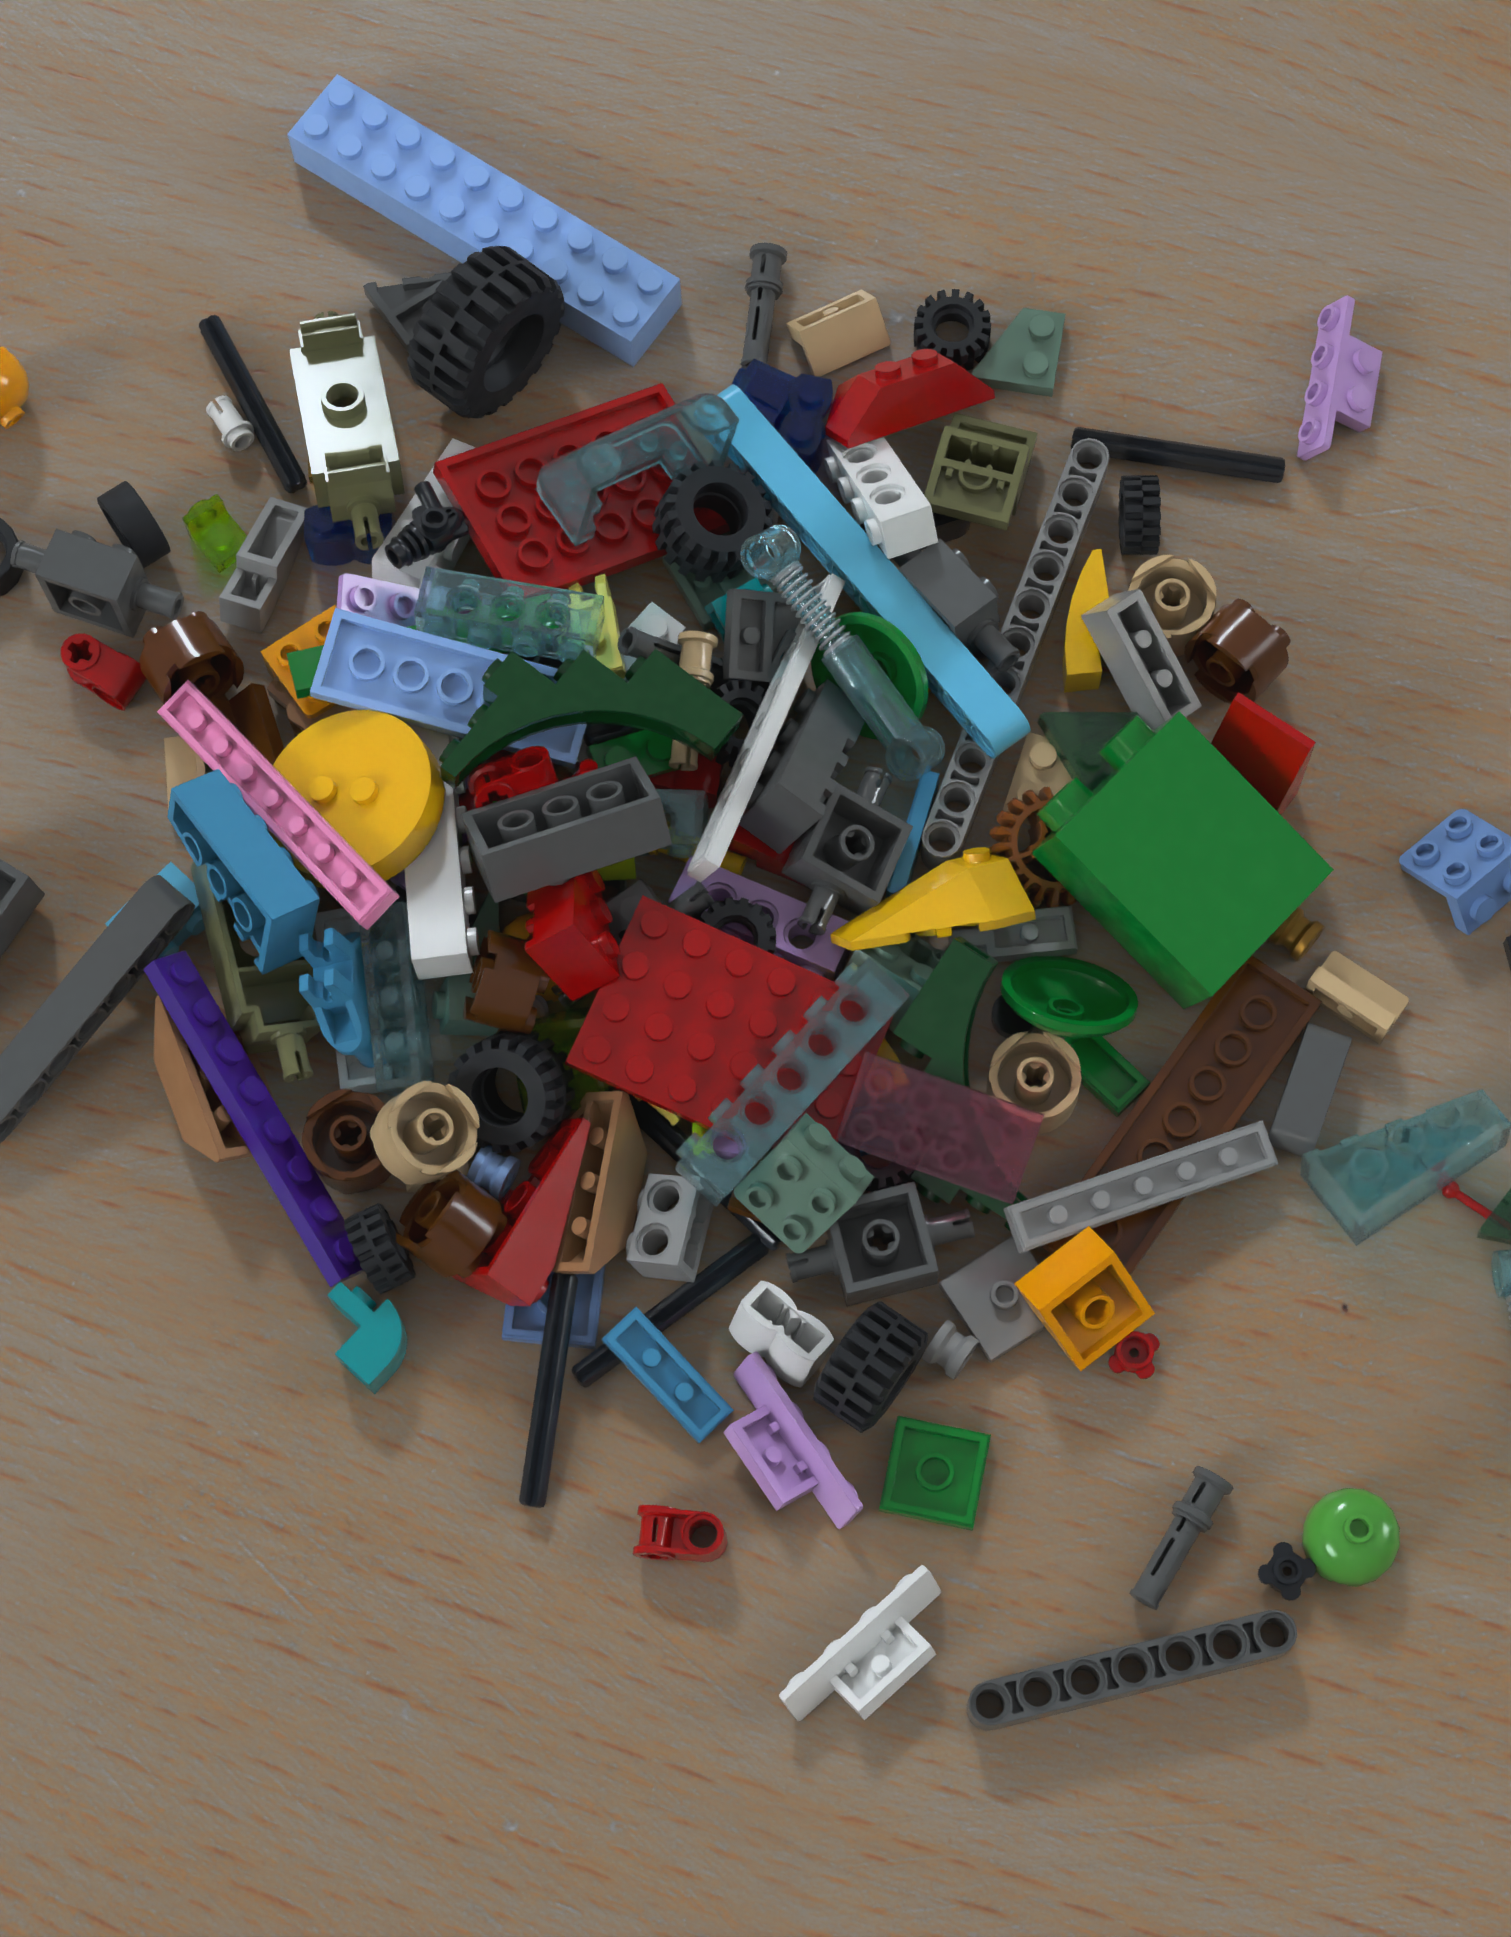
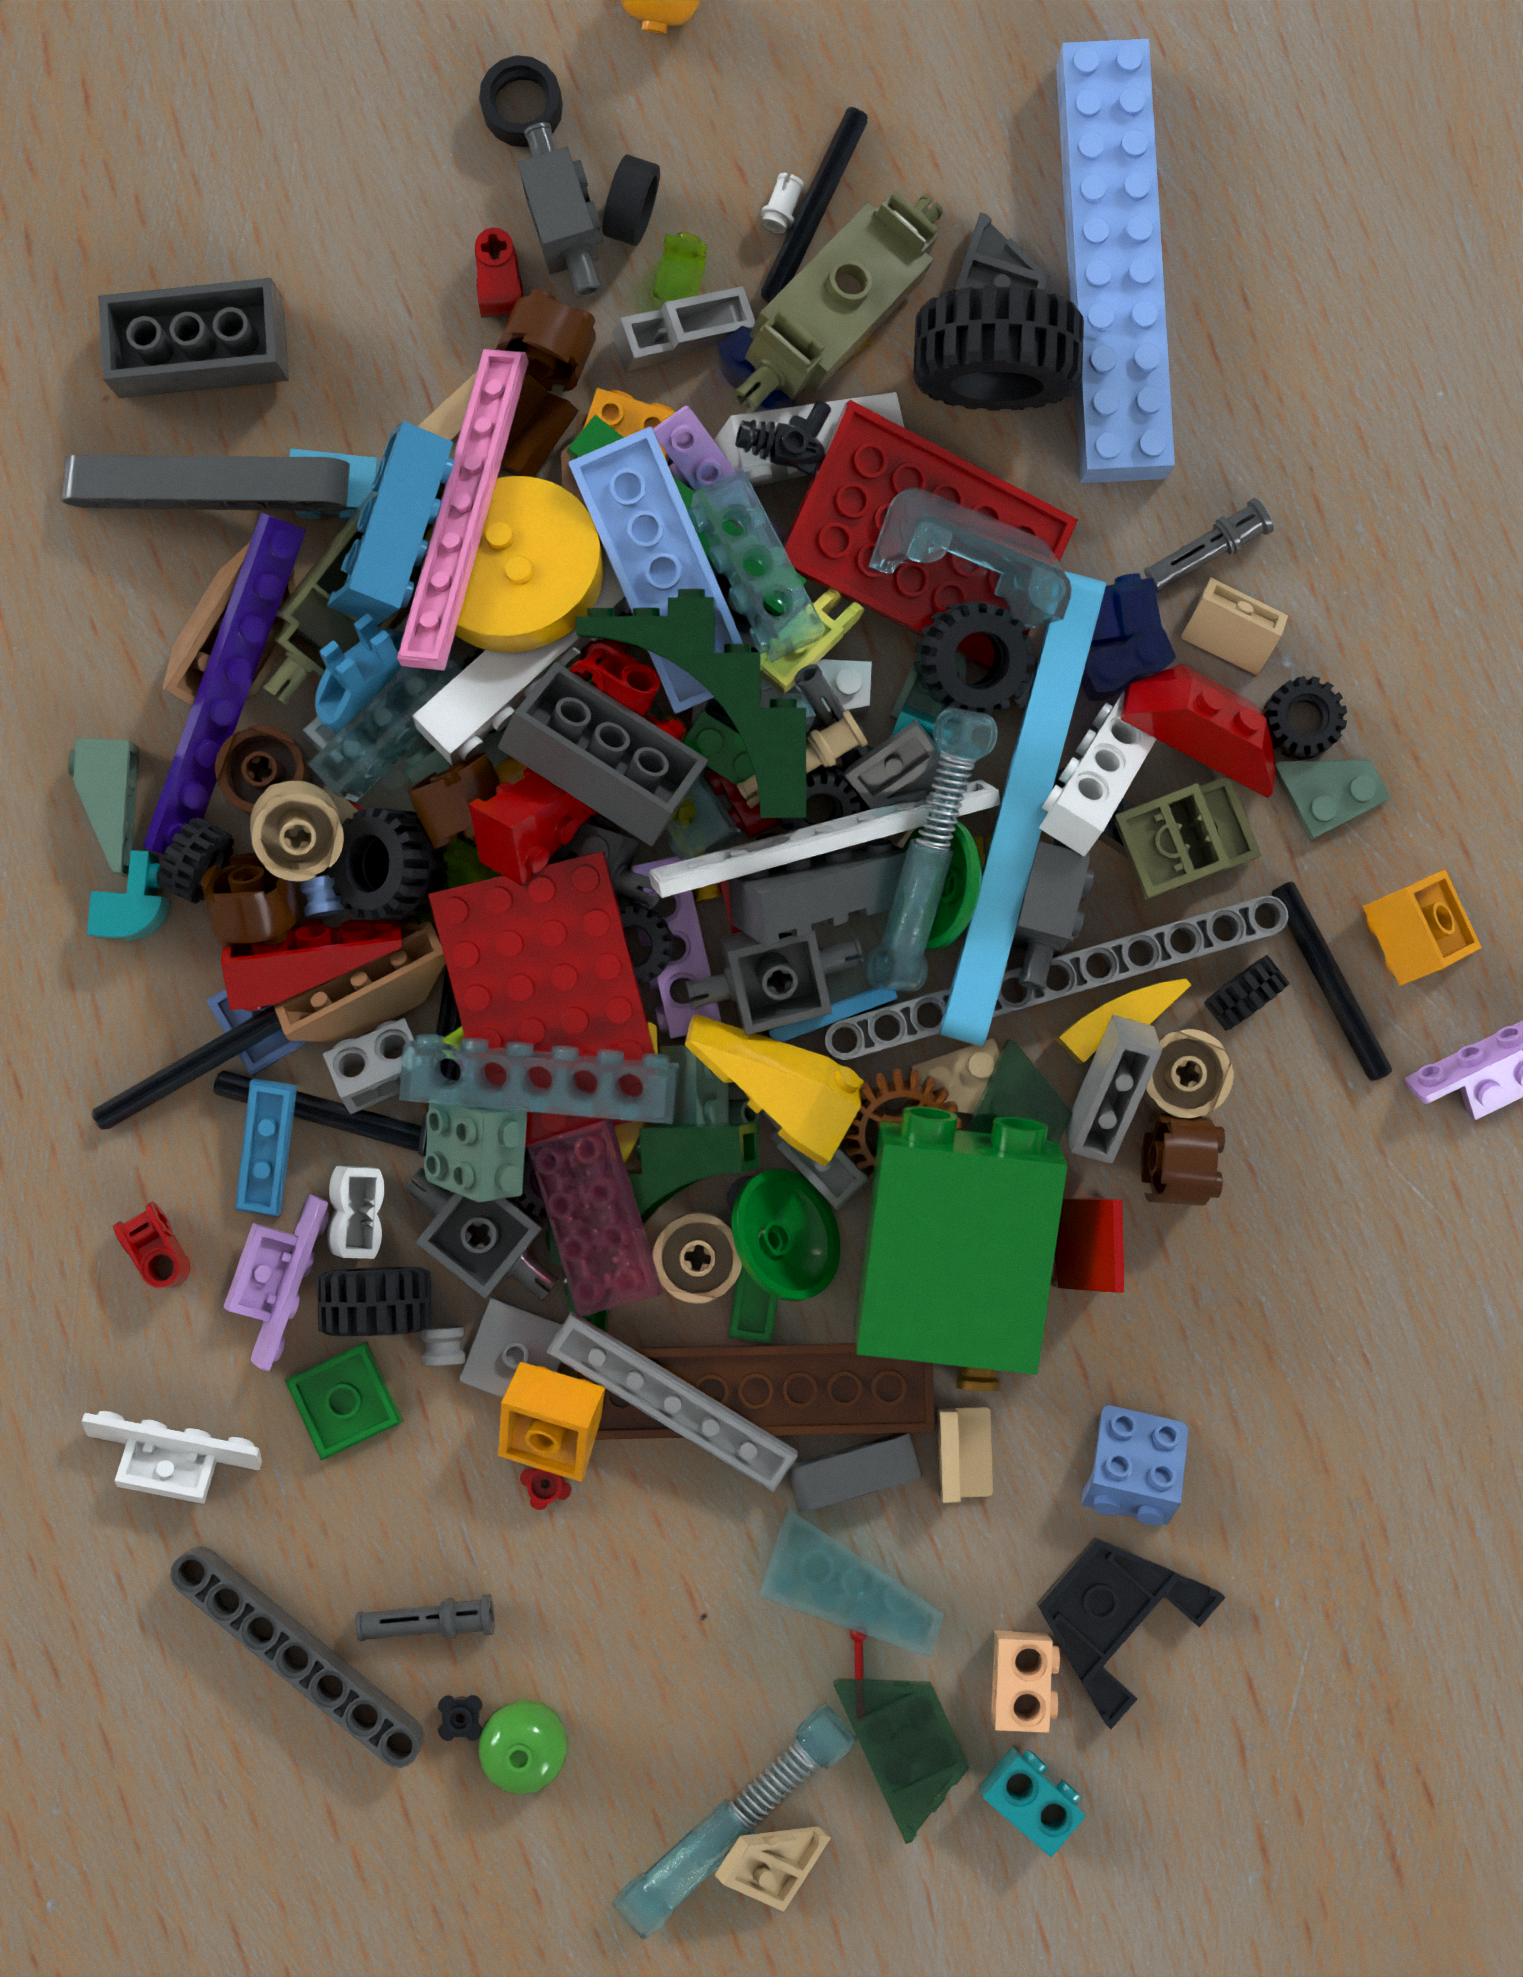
camera: 45 degrees right, 15 degrees up
none -> sand green slope [68,738,139,877]
none -> light orange slope [1362,869,1482,986]

